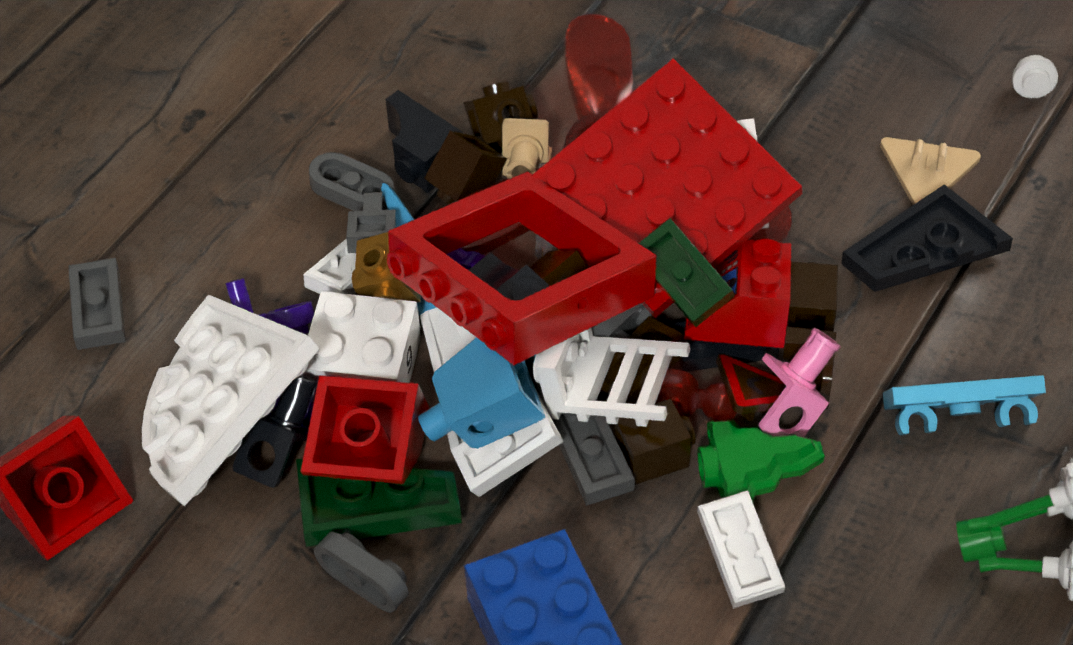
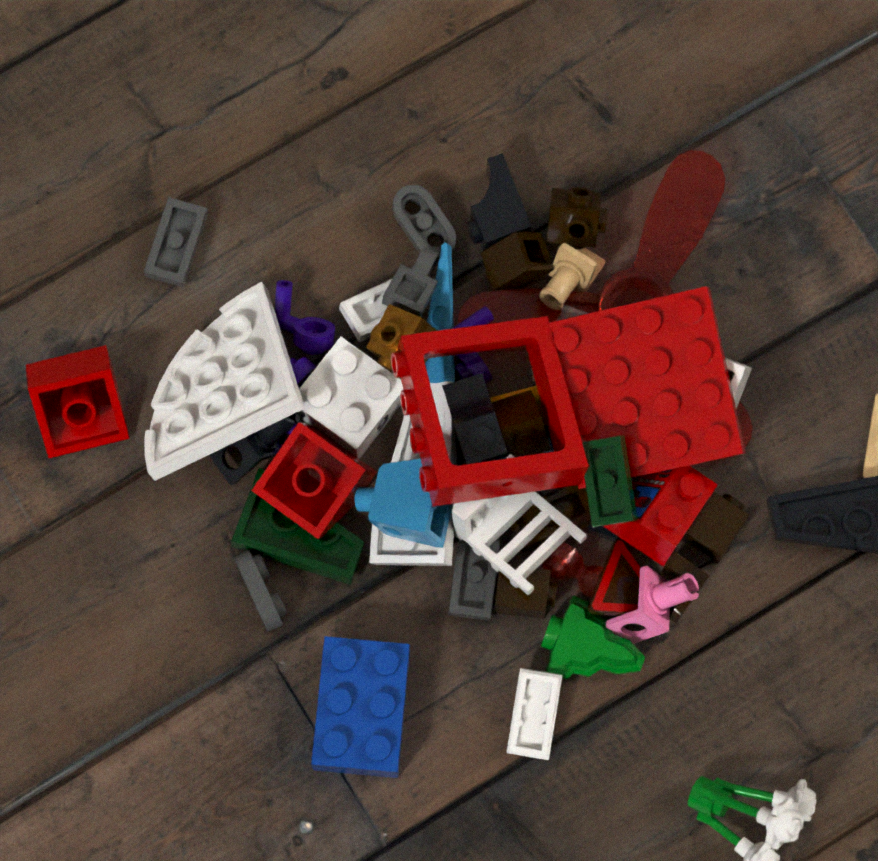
camera: 25 degrees right, 25 degrees up
medium azure plate [883,375,1046,435] -> none

